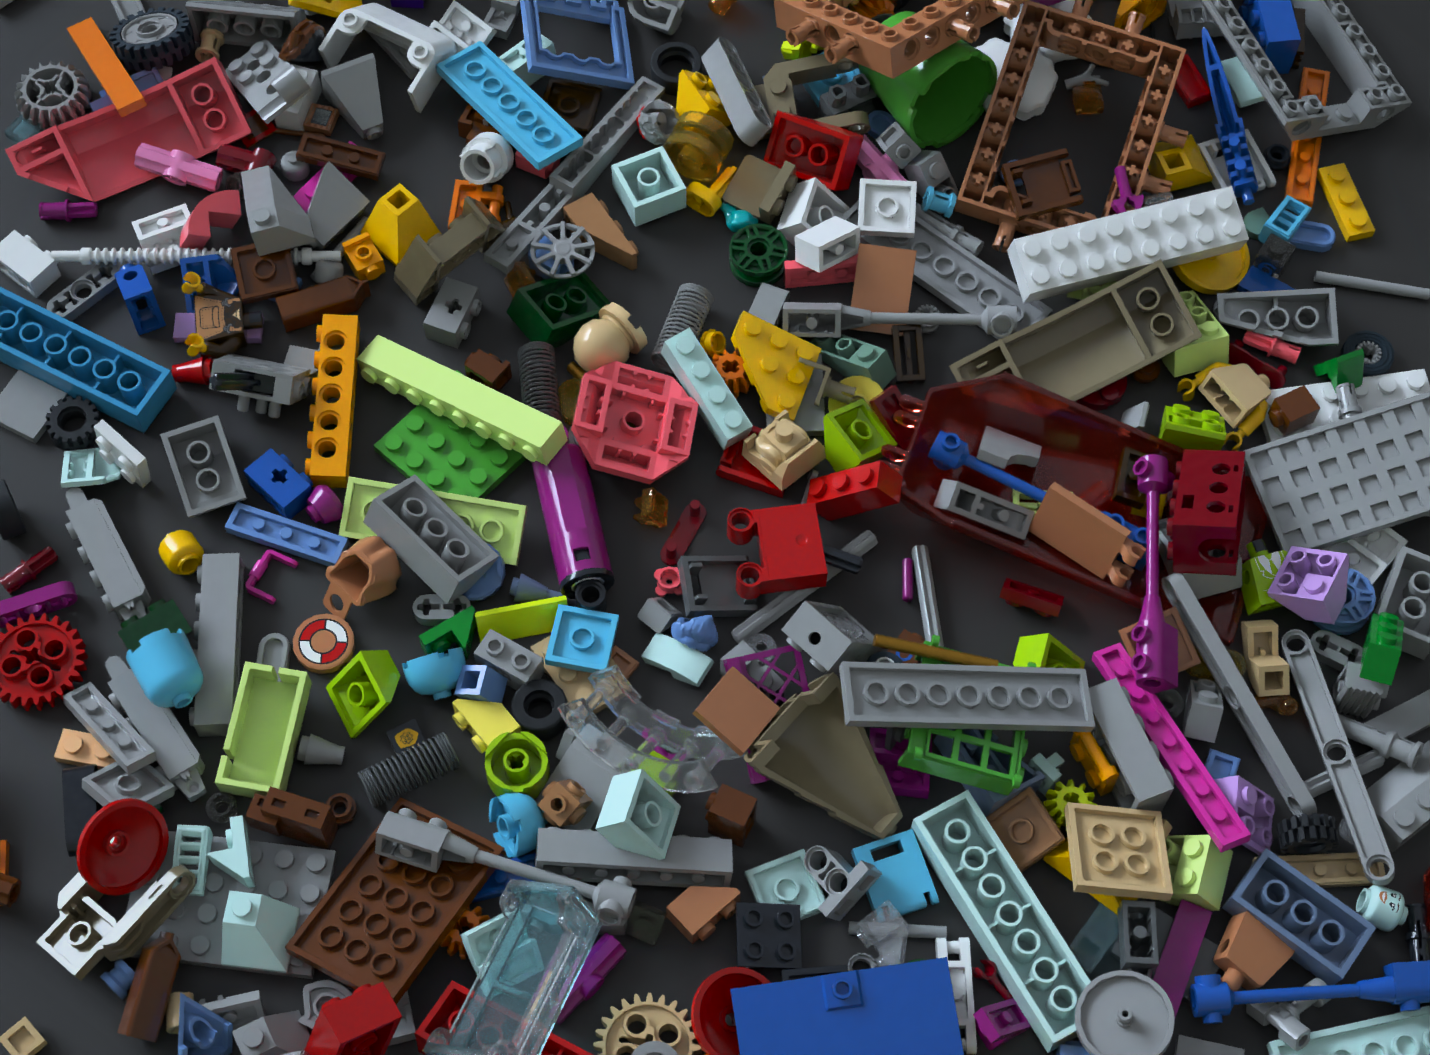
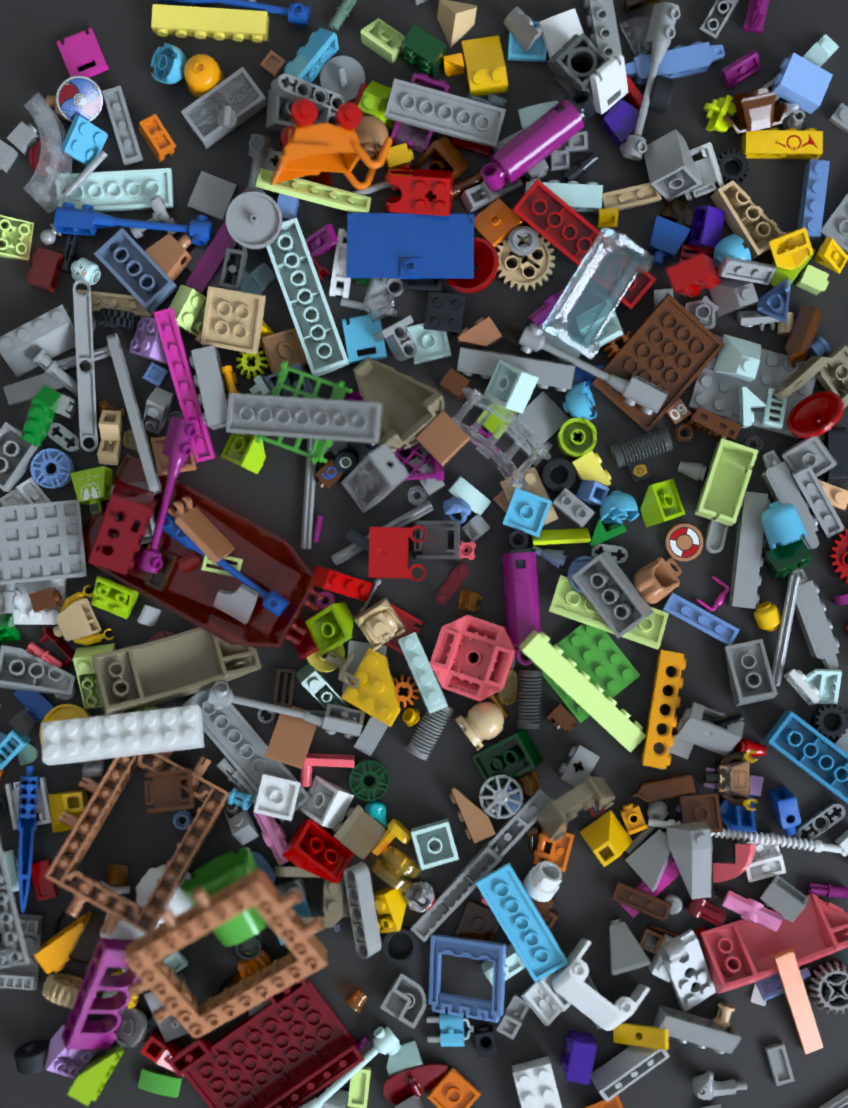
camera: 170 degrees left, 25 degrees up
black wheel [110,7,195,71] -> none
blue brick [244,448,313,519] -> none
reddish brown hat [278,19,326,62] -> none
magenta cone [305,485,343,524] -> none
medium nougat brick [538,779,593,827] -> none
white brick [795,216,860,273] -> none
pearl gold bar [873,634,999,666] -> none
light grey bracket [876,121,921,169] -> none
light grey slope [933,479,1035,540] -> none
dark red plate [999,577,1064,617] -> none
magenta bar [1111,166,1144,214] -> none
lavender slope [1267,546,1349,624] -> none
none -> nougat tile [666,398,691,425]
none -> light grey piece [760,875,809,923]
none -> light grey axle [772,574,801,686]

